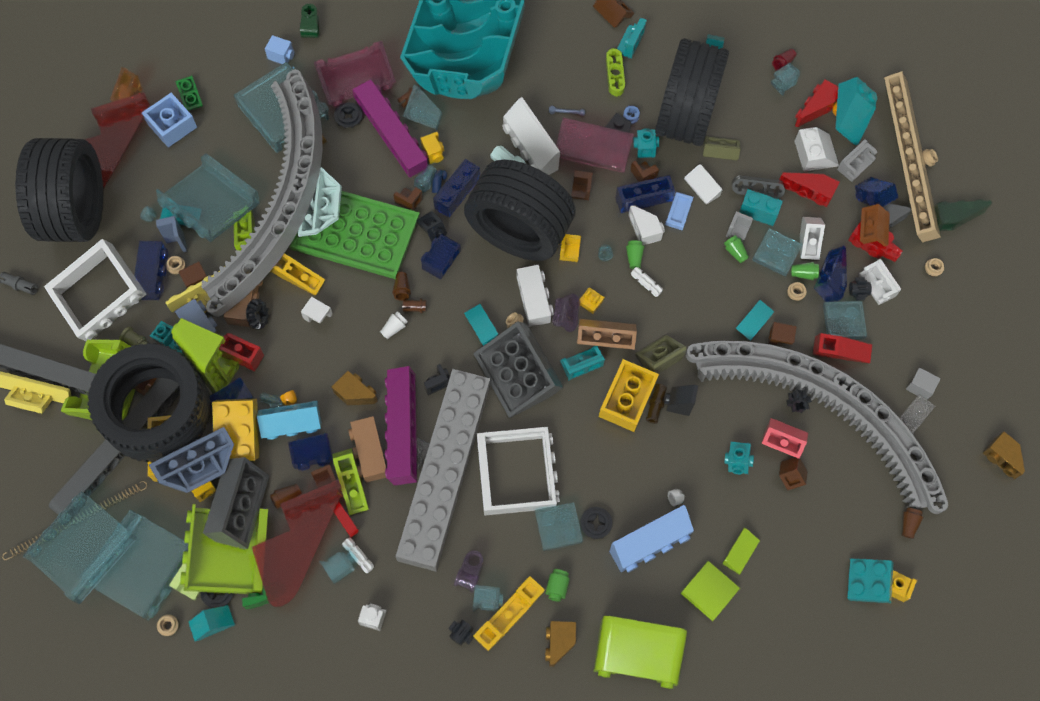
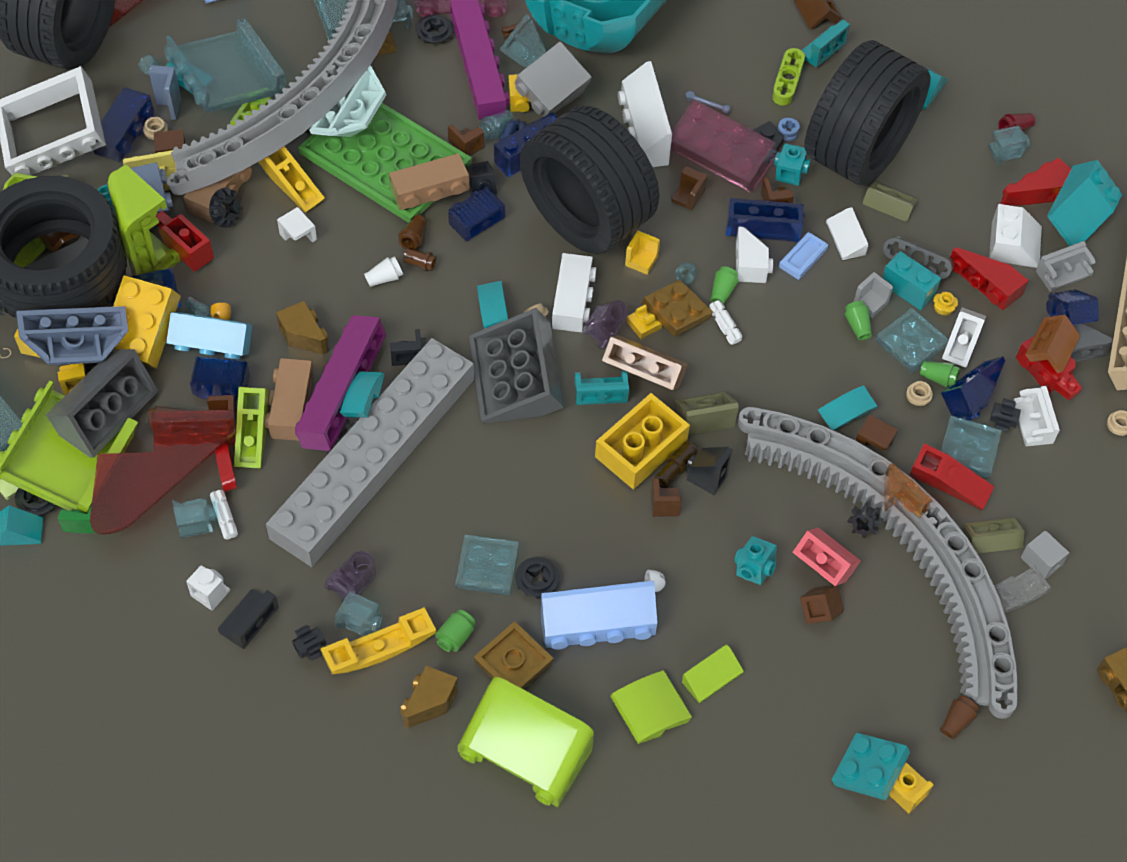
camera: 20 degrees right, 10 degrees down
white window [477,427,560,516] -> none
none -> black panel [218,589,279,649]
none -> teal slope [340,372,385,418]
none -> medium nougat brick [389,153,469,210]
none -> pearl gold plate [474,621,554,690]
none -> light grey slope [514,42,591,119]
none -> pearl gold plate [642,280,713,337]
none -> reddish brown panel [651,478,682,517]
none -> clear orange slope [884,463,932,518]
none -> yellow plate [933,292,958,315]
none -> olive slope [963,517,1025,554]

